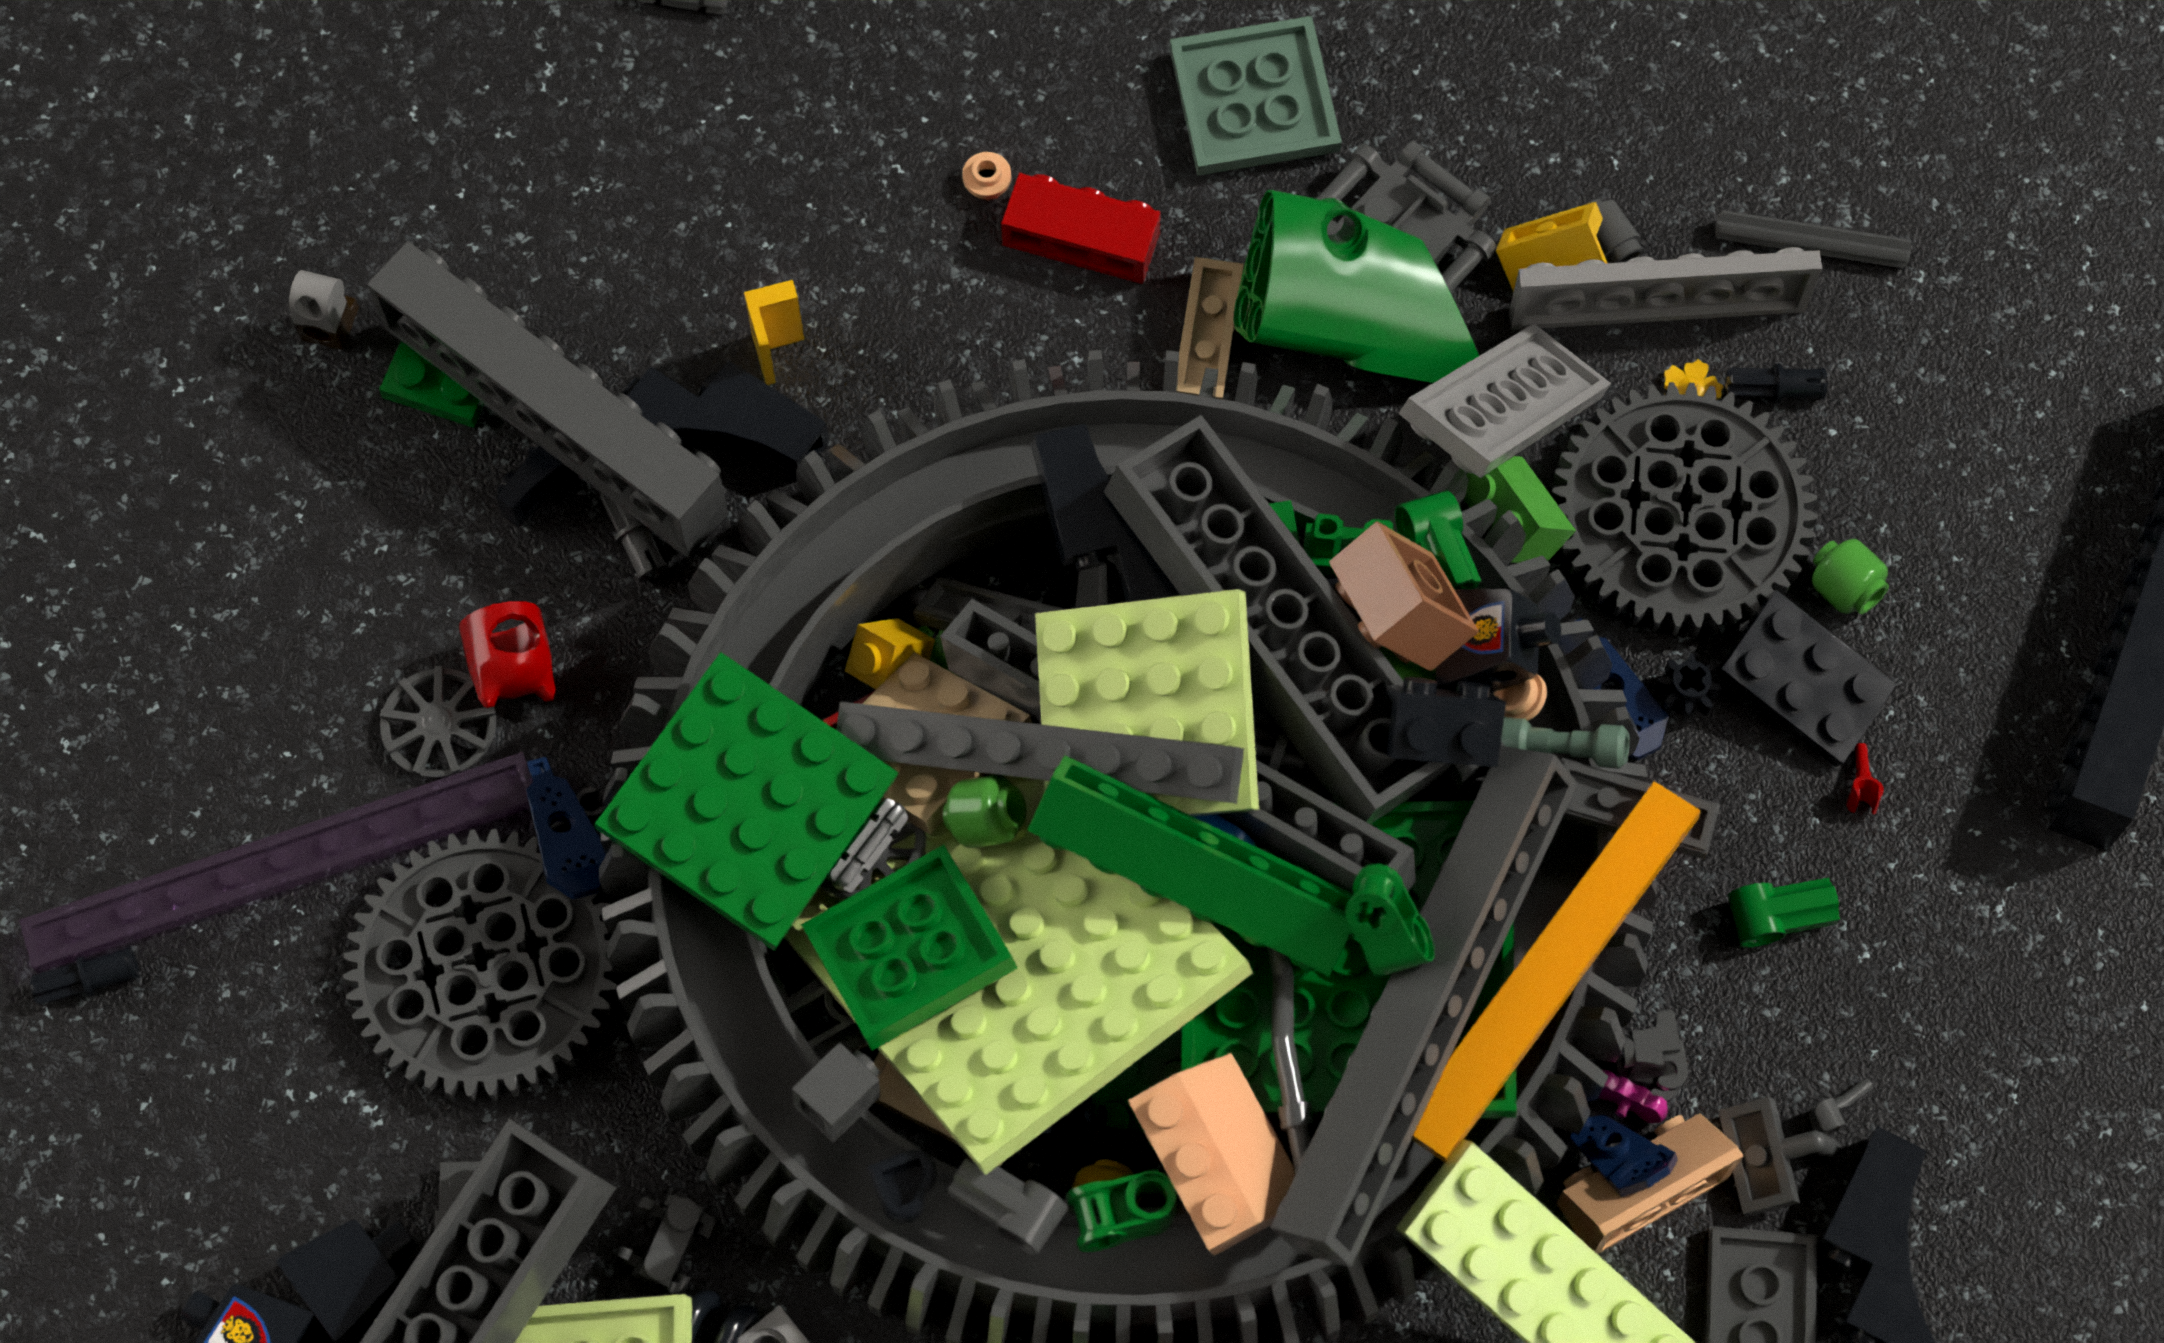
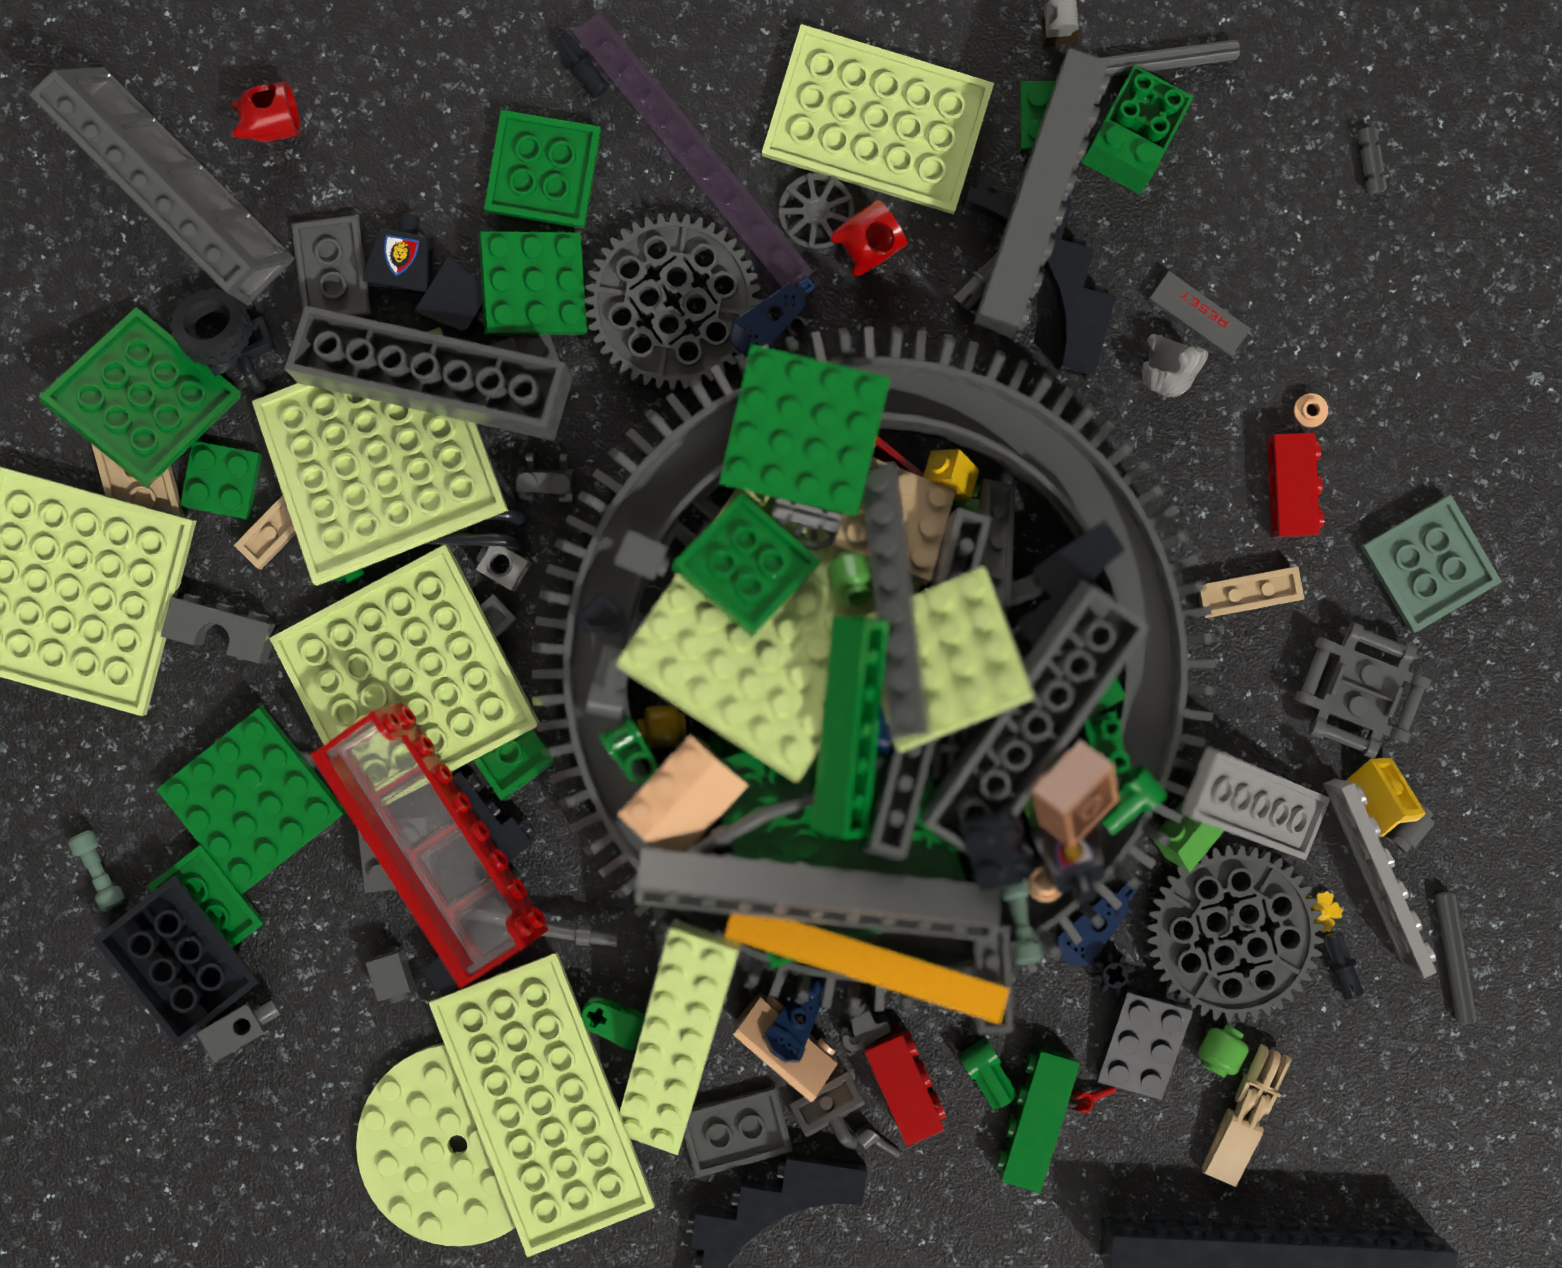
camera: 70 degrees right, 20 degrees up
yellow panel [744,280,805,385] -> none
green panel [1233,190,1479,383] -> none
green piece [1345,864,1434,977] -> none
dark pink piece [1598,1069,1668,1124] -> none
none -> green plate [478,231,587,336]
none -> green plate [484,110,602,229]
none -> yellowish green plate [762,24,994,214]
none -> red brick [864,1022,947,1146]
none -> green brick [995,1045,1080,1193]
none -> green slope [1081,65,1194,194]
none -> dark grey axle [1101,40,1240,77]
none -> light grey hair [1142,334,1208,397]
none -> dark grey tile [1148,271,1251,358]
none -> tan arm [1202,1044,1292,1187]

